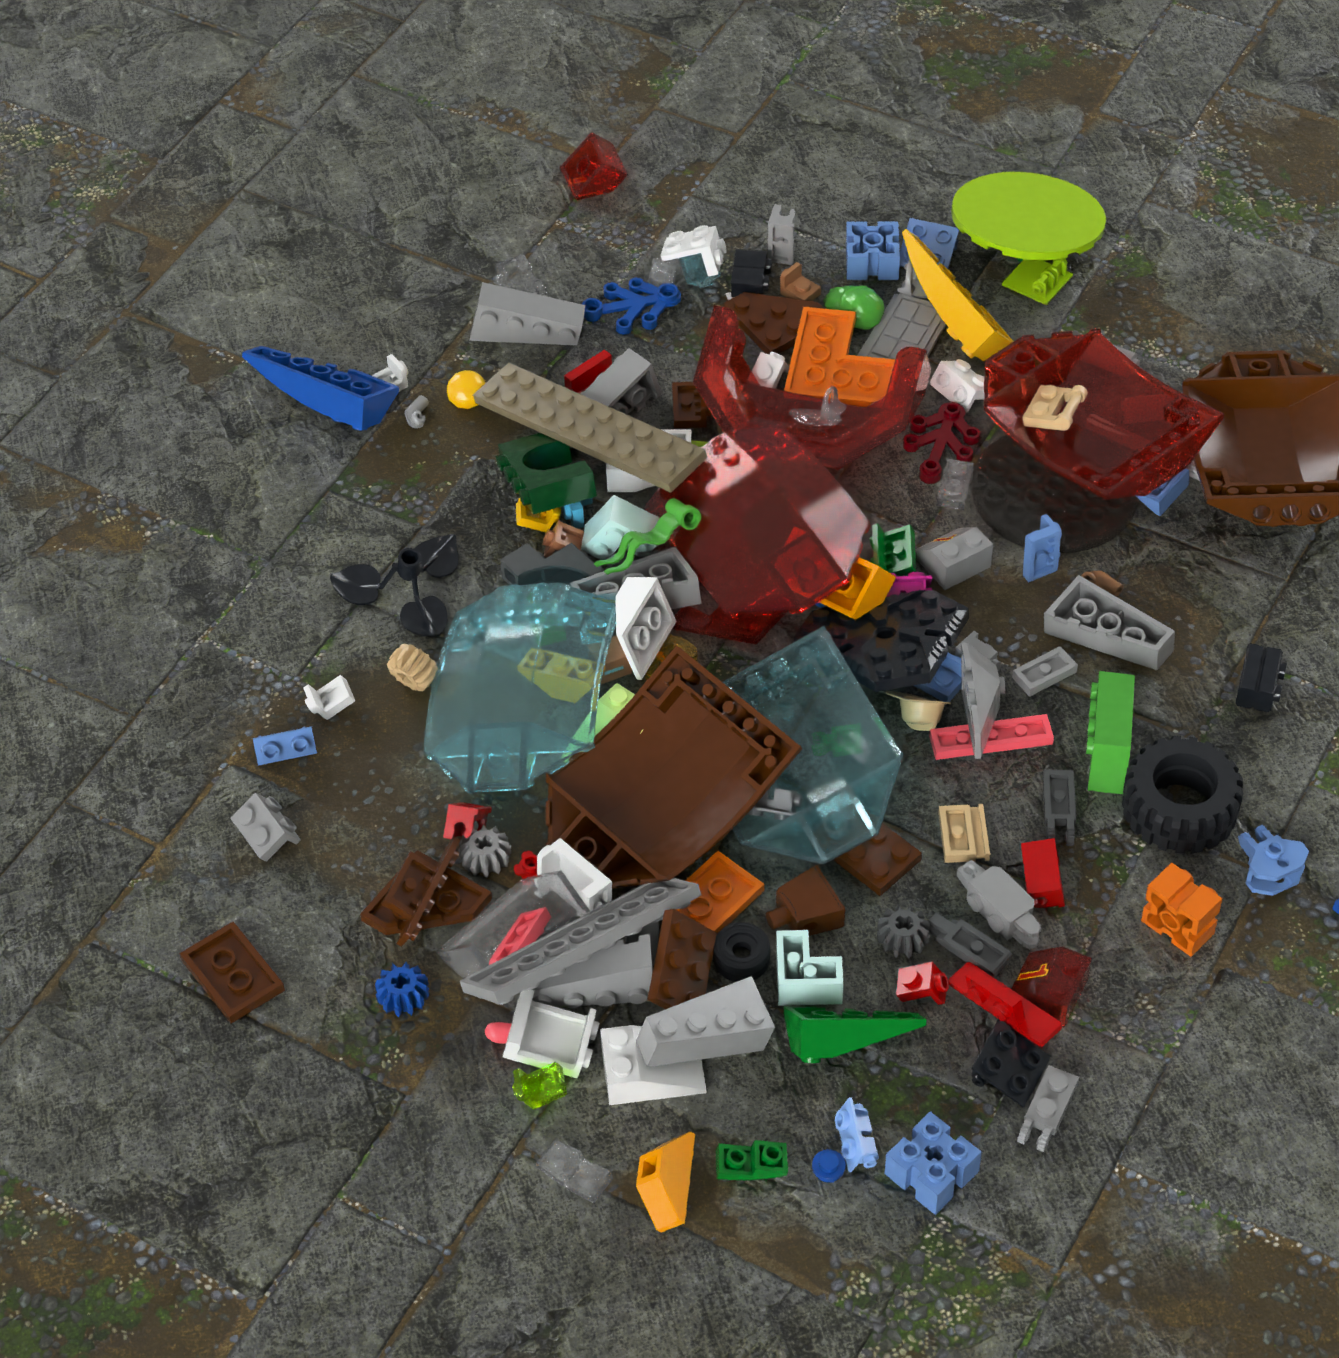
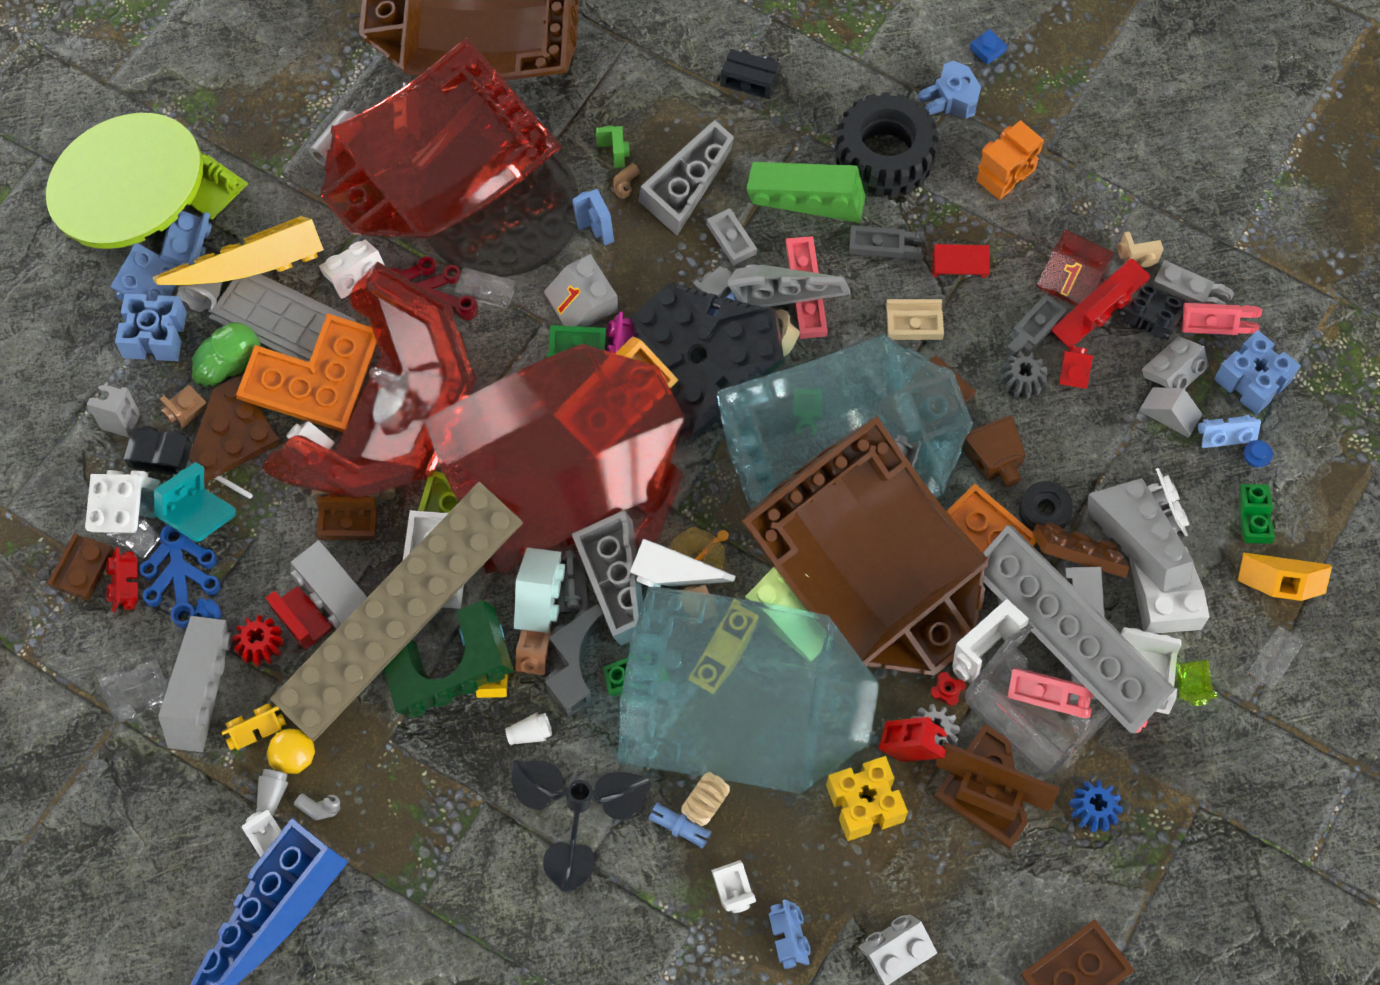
camera: 90 degrees left, 15 degrees up
bright green flag [594,498,702,575] -> none
light aqua brick [776,930,843,1006] -> none
green wedge [783,1006,927,1063] -> none
light grey hinge [957,860,1042,950] -> none
tan plate [1023,385,1088,431] -> none
none -> reddish brown plate [47,533,115,601]
none -> red hinge [106,547,138,613]
none -> teal bracket [154,462,236,542]
none -> medium blue bracket [159,211,212,266]
none -> blue plate [193,598,221,619]
none -> yellow hinge [221,703,287,750]
none -> red gear [232,614,284,667]
none -> light grey cone [256,769,289,816]
none -> white cone [505,712,552,745]
none -> bright green bracket [596,125,630,168]
none -> medium blue pin [649,802,712,849]
none -> yellow brick [826,756,908,841]
none -> tan bracket [1118,232,1163,267]
none -> light grey slope [1139,387,1203,438]
none -> light grey bracket [1142,336,1209,389]
none -> white hinge [1148,468,1190,536]
none -> coral hinge [1181,303,1262,335]

